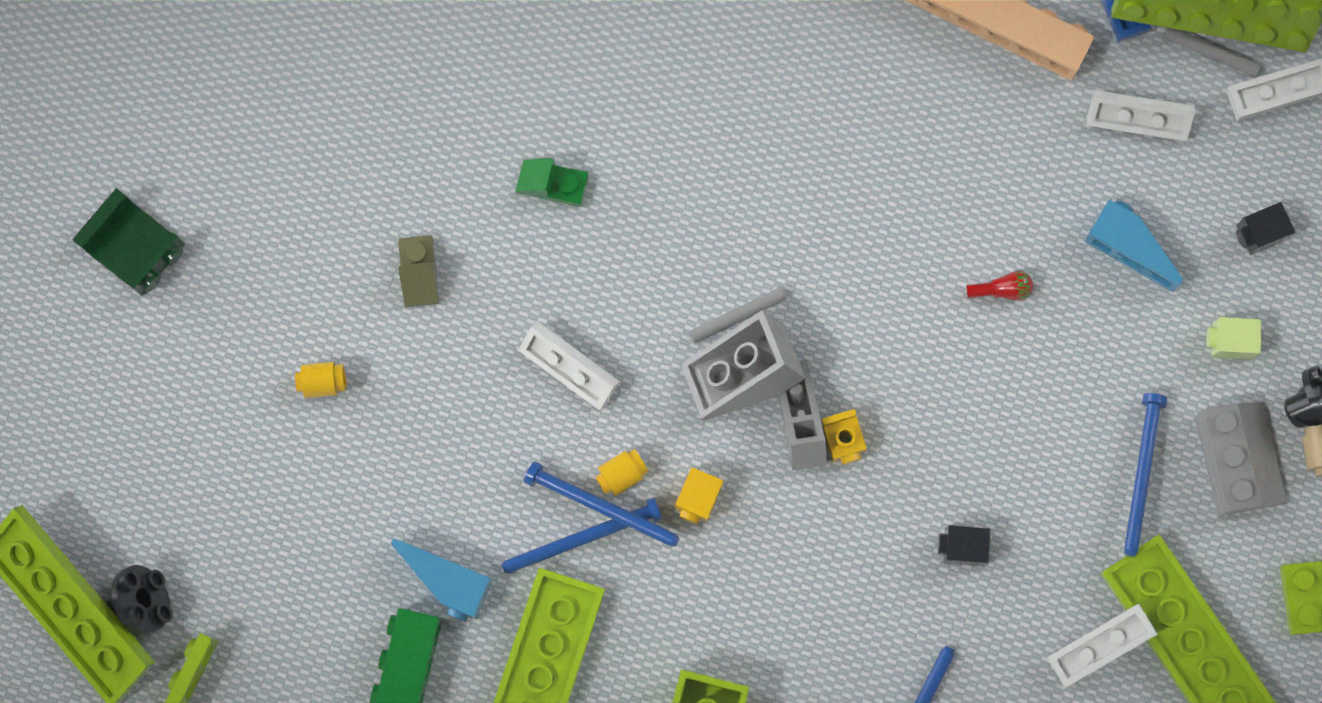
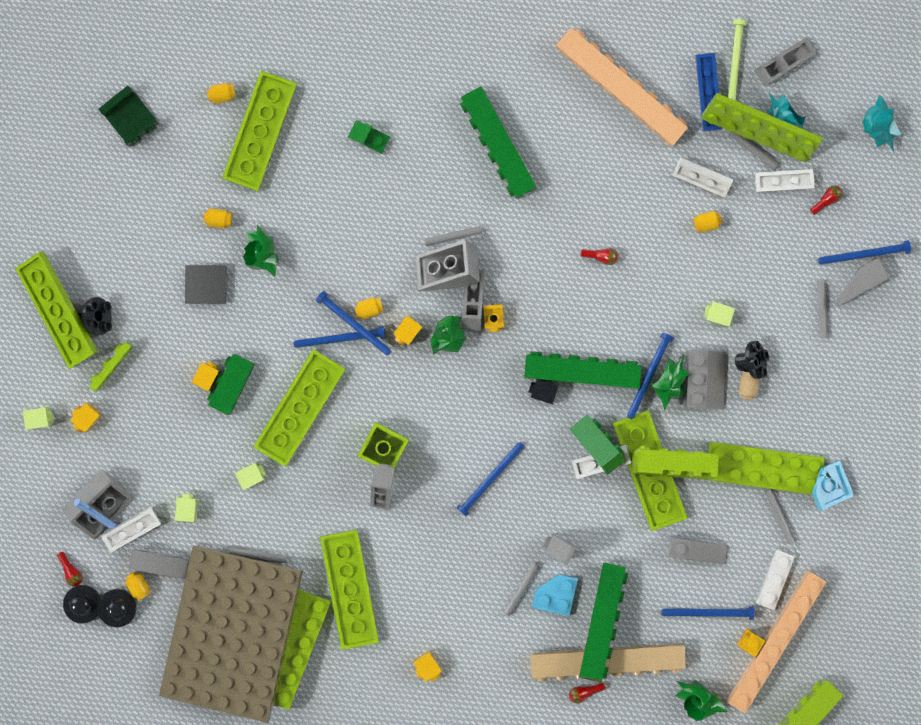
camera: 10 degrees right, 10 degrees up
dark azure slope [391,538,493,622] -> none
olive slope [398,235,439,307] -> none
white plate [518,321,620,410] -> none
dark azure slope [1084,199,1183,292] -> none
black brick [1236,202,1296,255] -> none
none -> dark grey slope [185,265,226,304]
none -> yellow brick [191,361,221,391]
none -> yellow brick [207,82,236,105]
none -> lime plate [222,70,297,192]
none -> green hair [242,224,279,276]
none -> green hair [431,315,466,354]
none -> green brick [459,86,537,199]
none -> green brick [524,351,642,389]
none -> green brick [570,415,625,475]
none -> lime wedge [631,446,719,480]
none -> green hair [651,355,689,411]
none -> yellow brick [693,210,722,233]

